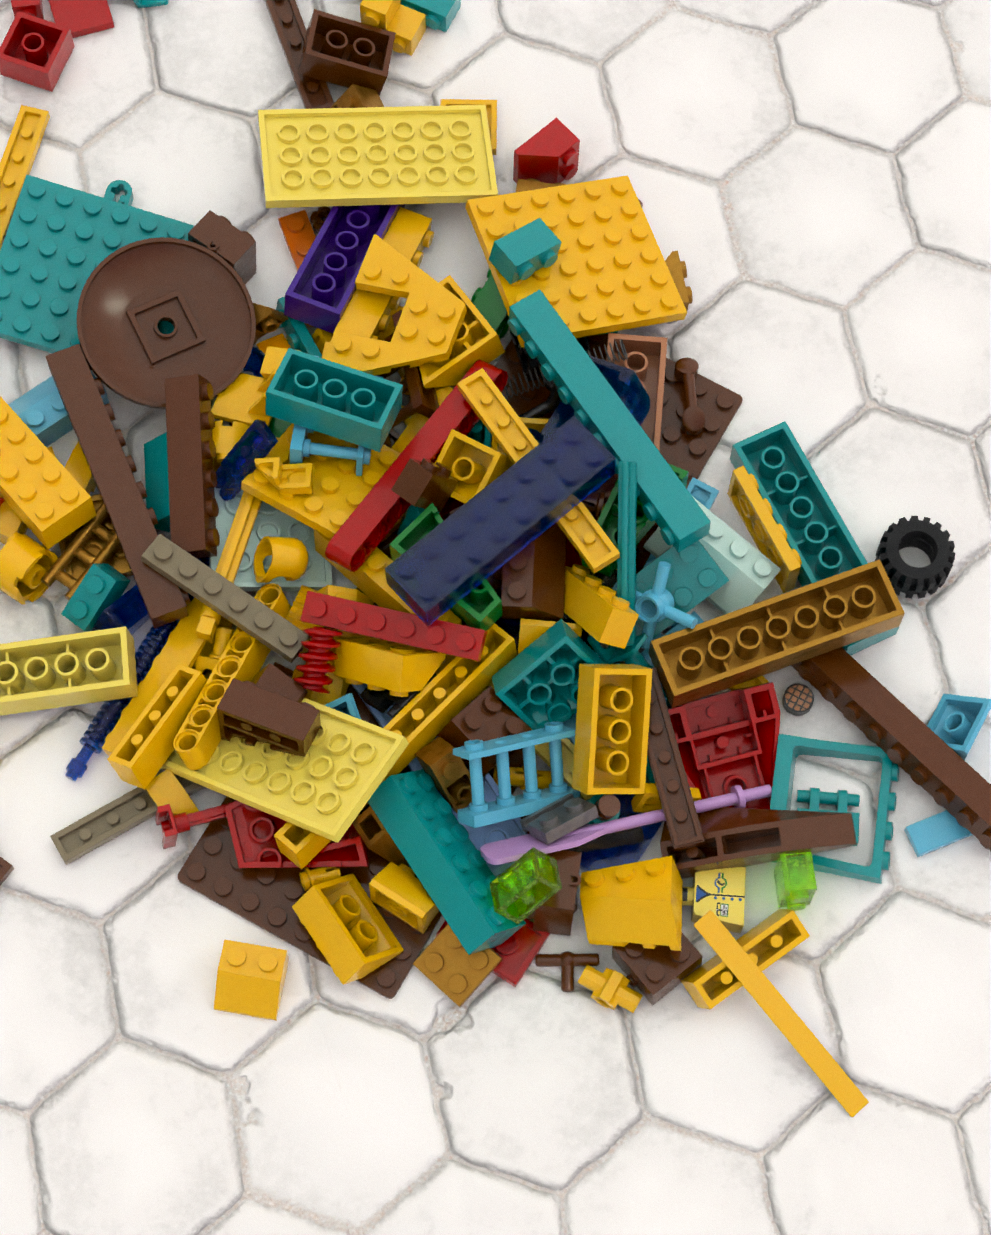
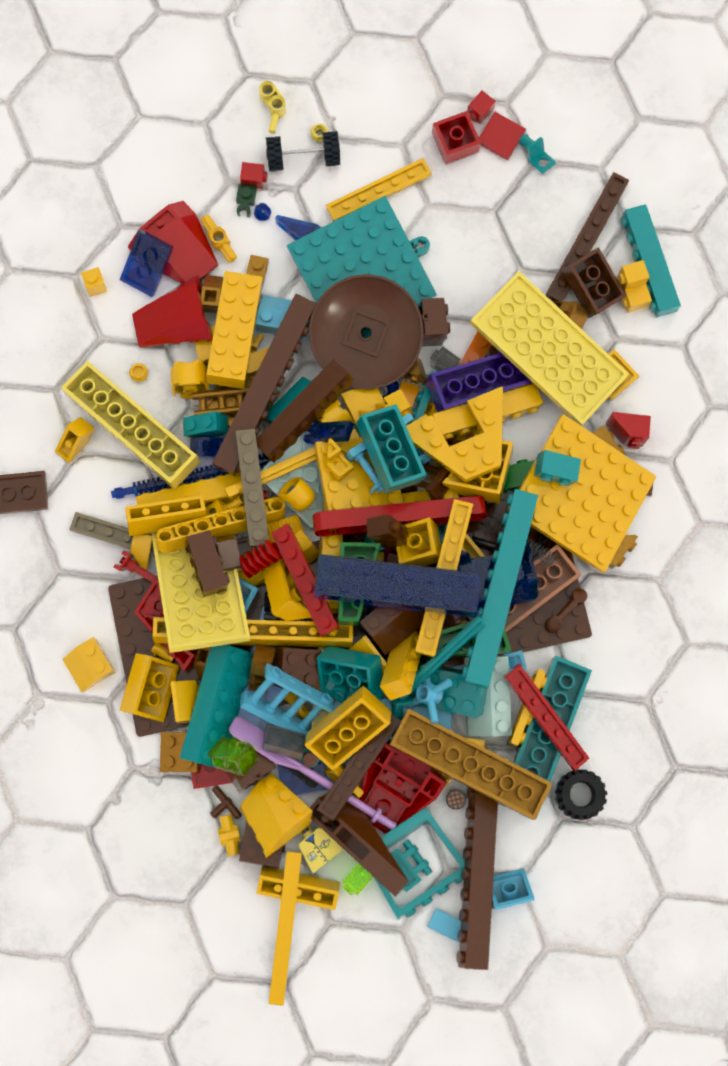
camera: 45 degrees right, 10 degrees up
none -> clear smoke brick [430,346,461,371]
none -> red tile [503,664,590,771]

